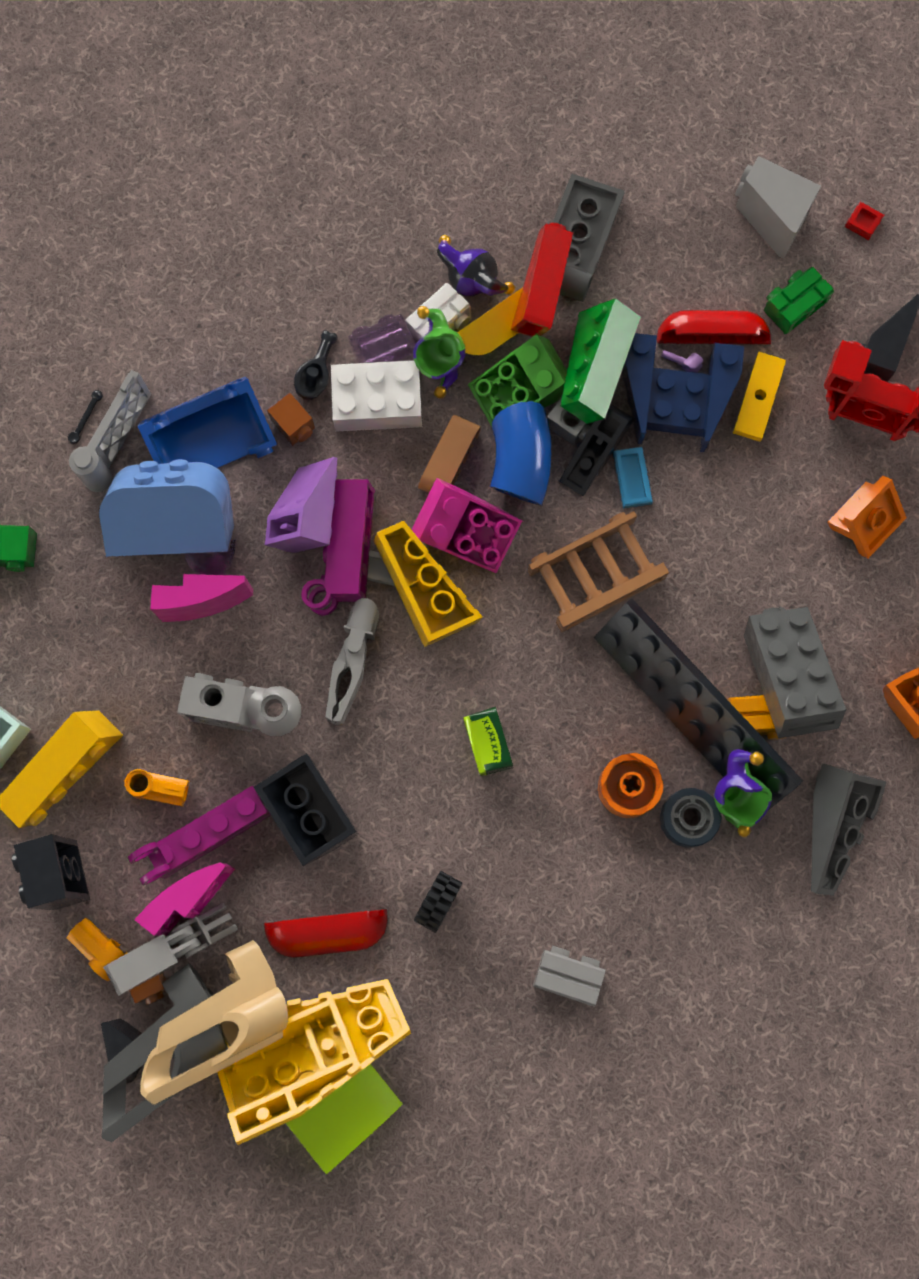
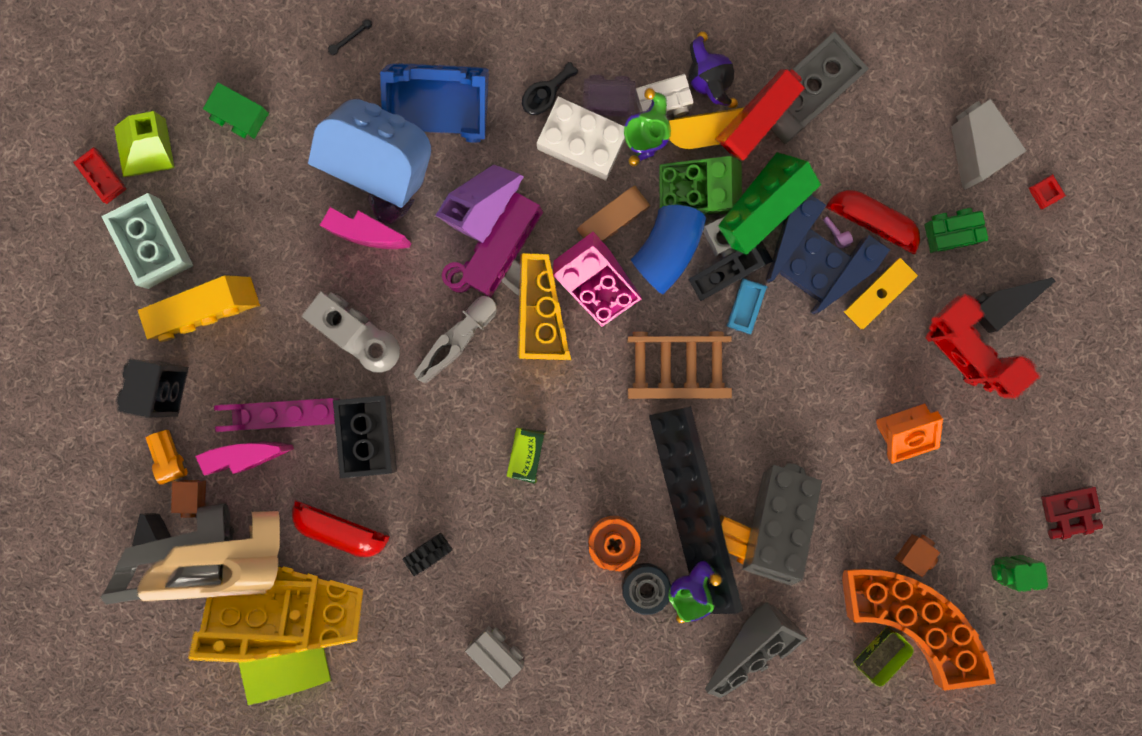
camera: 30 degrees right, 10 degrees up
light grey piece [69,370,151,492] -> none
light grey arm [103,903,238,996] -> none
light orange piece [124,769,189,807] -> none
dark orange brick [267,393,315,446] -> none

